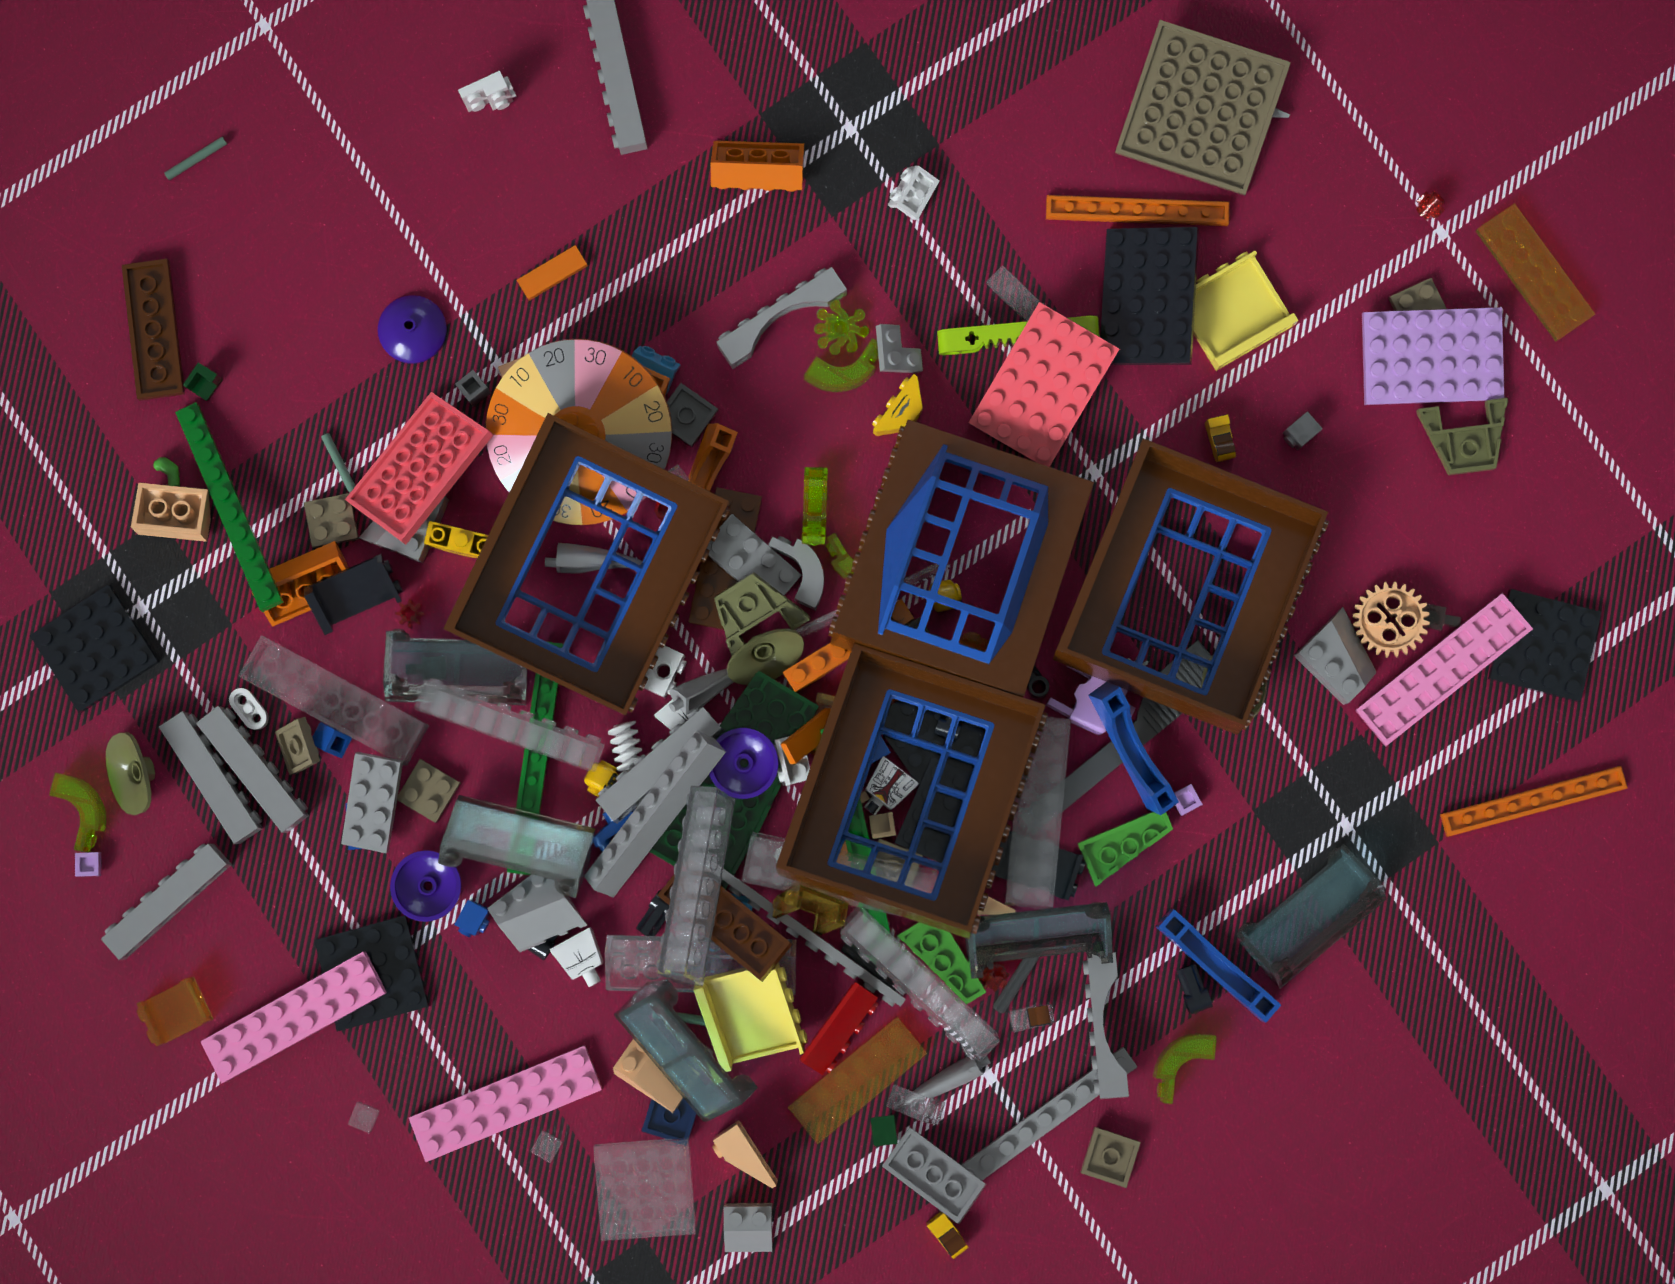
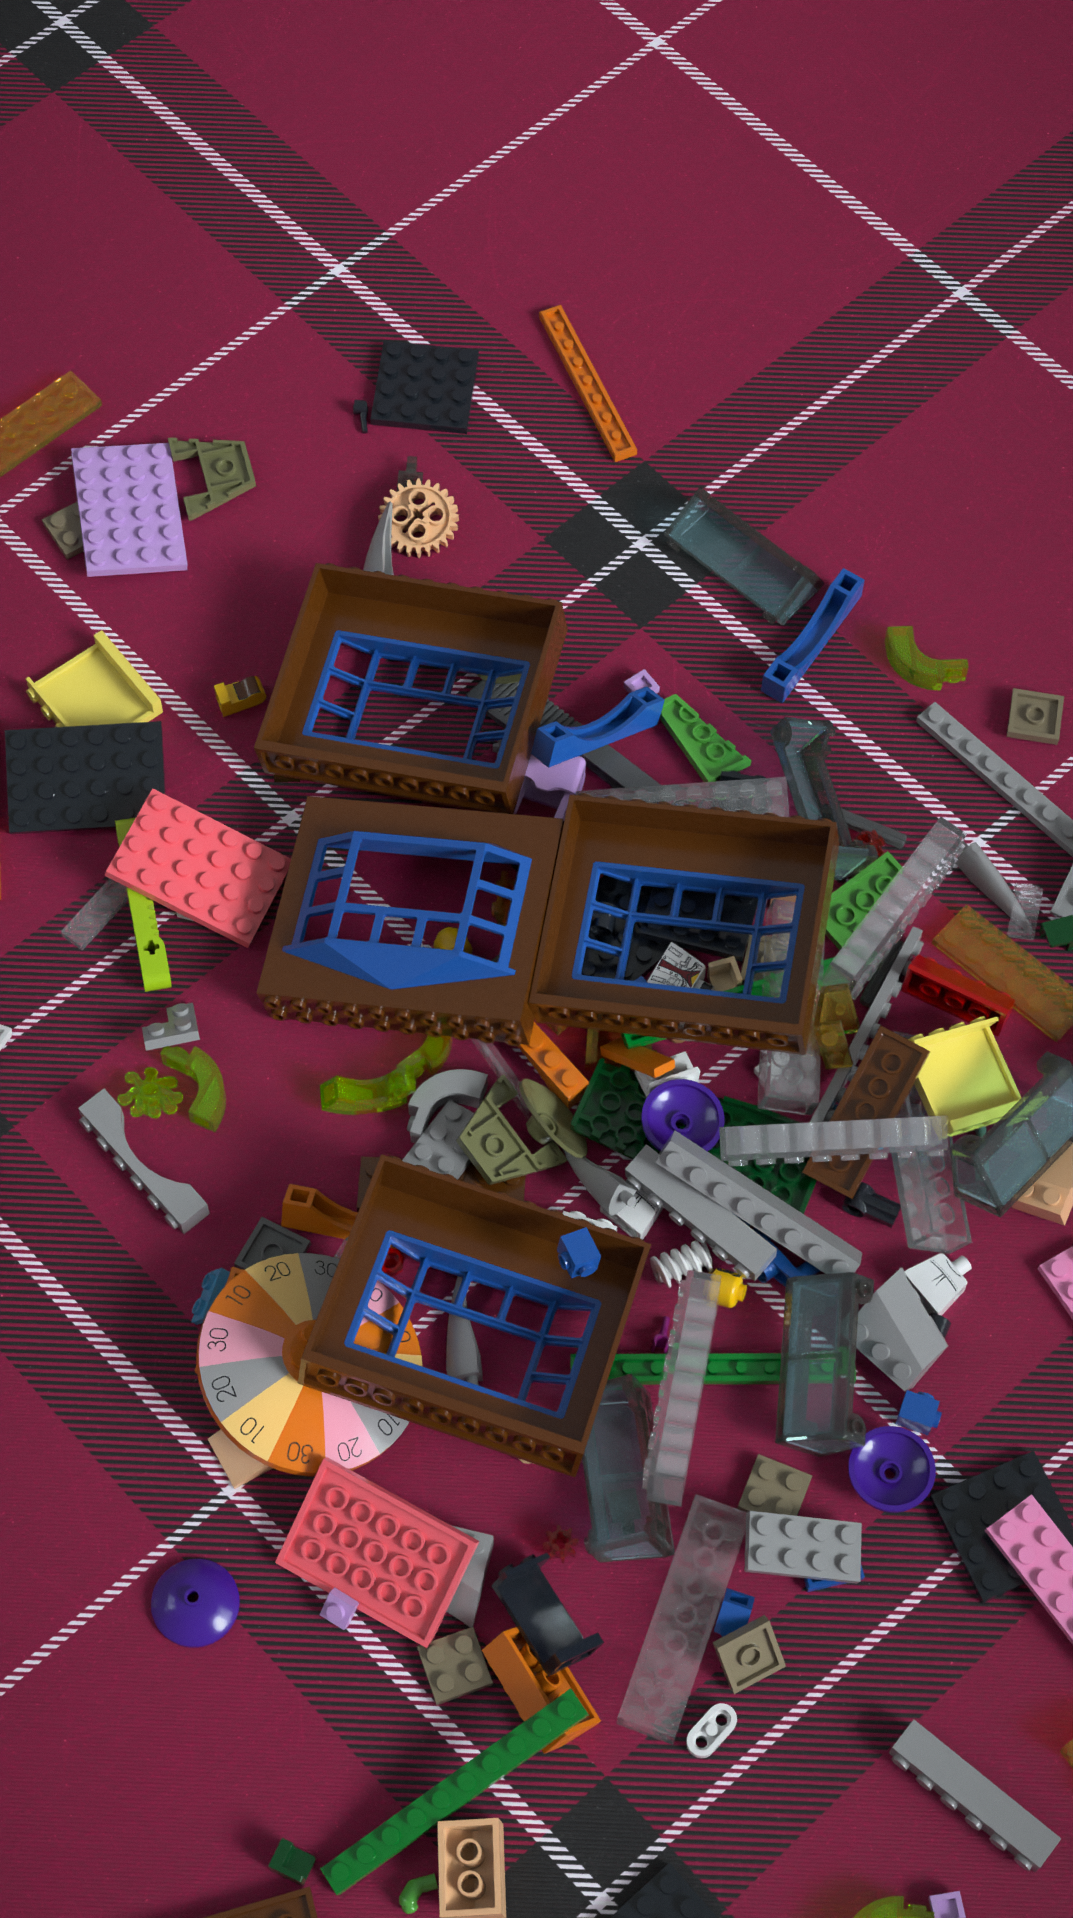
camera: 100 degrees left, 20 degrees down
olive hat [106,732,155,815] -> none
light grey brick [159,711,263,844] -> none
light grey brick [196,706,309,833] -> none
sand green bar [321,433,355,494] -> none
yellow slope [424,521,488,558] -> none
flat silver brick [455,370,491,407] -> none
orange tile [517,245,588,301] -> none
yellow slope [872,374,923,436] -> none
leg [1008,1004,1055,1032] -> none
light grey arch [1083,952,1129,1099] -> none
black piece [1176,964,1213,1015] -> none
flat silver brick [1283,411,1323,450] -> none
light grey wedge [1294,607,1376,705] -> none
bright pink plate [1355,593,1533,747] -> none
none -> lavender plate [320,1587,359,1630]
none -> black hand [353,400,368,434]
none -> light grey piece [363,501,394,575]
none -> blue brick [557,1227,601,1278]
none -> magenta hand [651,1316,670,1354]

